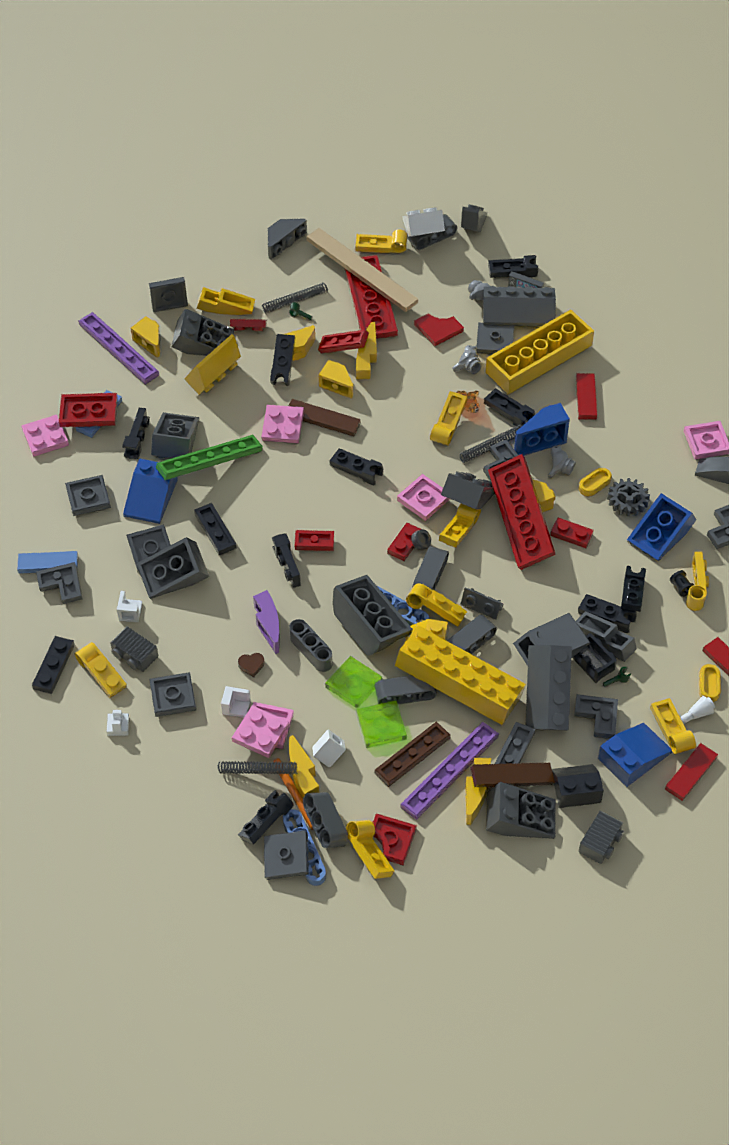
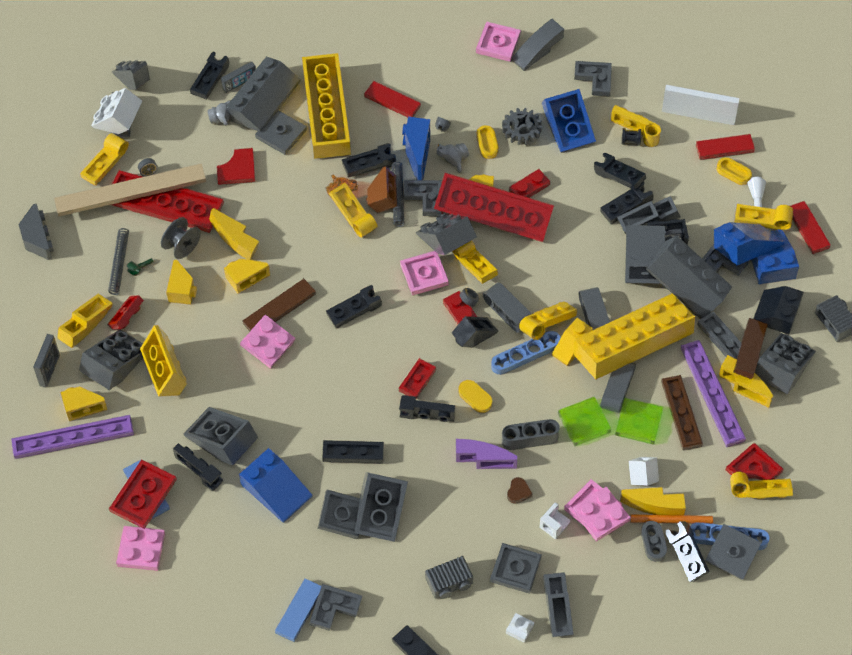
camera: 60 degrees left, 5 degrees up
dark grey plate [65,475,111,516] -> none
yellow plate [74,642,127,698] -> none
white panel [117,591,142,622] -> none
bright green tile [156,435,263,480] -> none
dark grey piece [218,761,298,774] -> none
black plate [270,334,296,386] -> none
dark grey beam [303,792,348,848] -> none
red tile [318,329,369,354] -> none
dark grey windscreen [333,575,413,656] -> none
light grey animal [452,345,482,374] -> none
dark grey hinge [460,587,504,620] -> none
dark green hand [603,667,631,687] -> none
none -> dark grey tile [138,158,158,176]
none -> dark grey piece [161,217,201,259]
none -> dark orange slope [366,167,397,213]
none -> dark grey hinge [435,117,451,132]
none -> black slope [452,316,498,347]
none -> yellow tile [458,380,492,413]
none -> dark grey slope [543,572,574,637]
none -> dark grey plate [641,521,667,562]
none -> blue slope [714,222,784,266]

